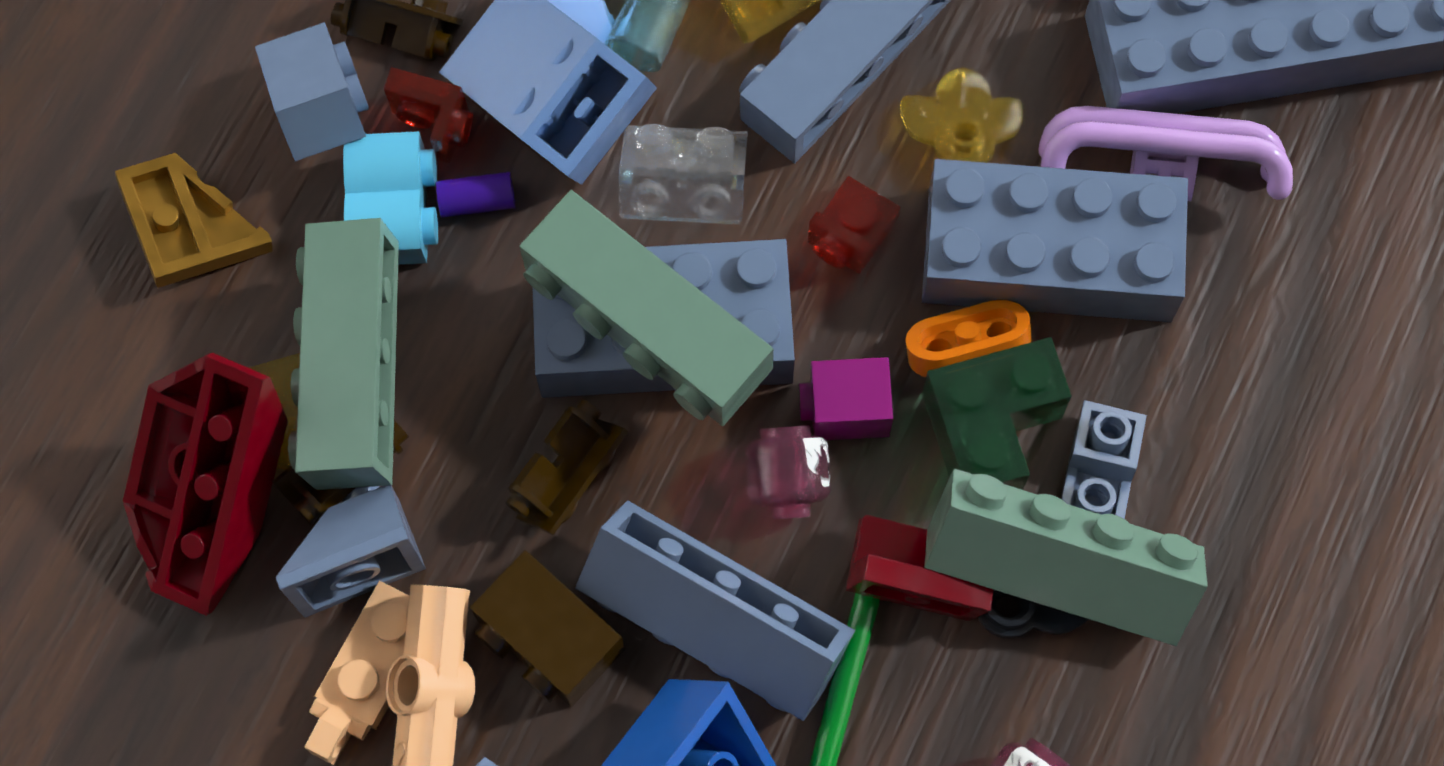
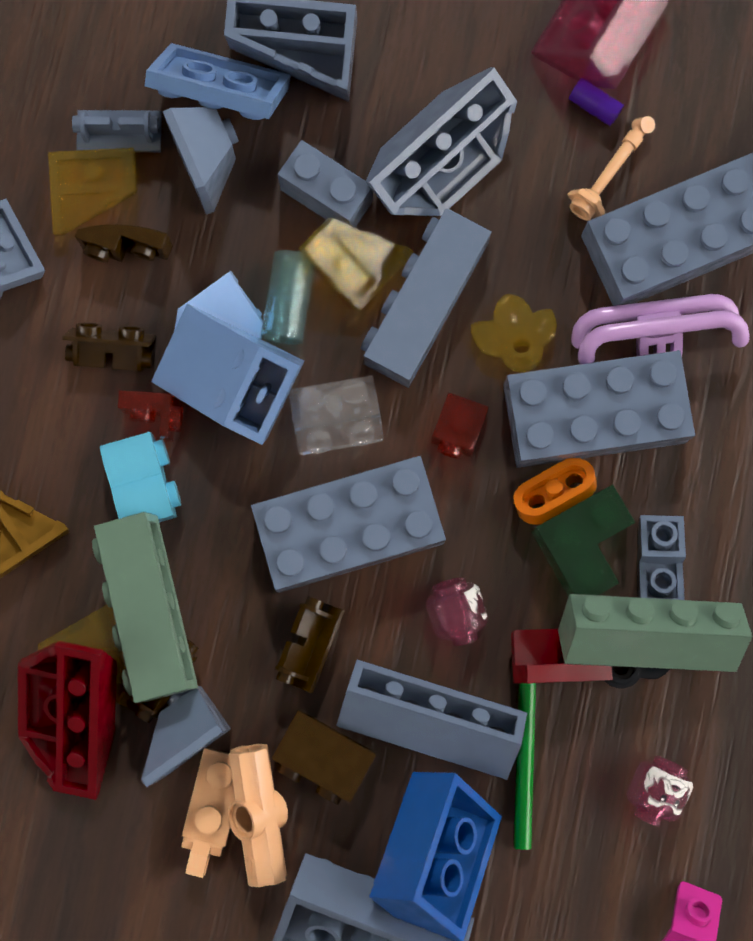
camera: 15 degrees left, 10 degrees up
sand blue brick [255,22,369,161] -> none
dark purple piece [436,171,515,218] -> none
sand green brick [519,190,774,427] -> none
magenta brick [799,357,893,440] -> none

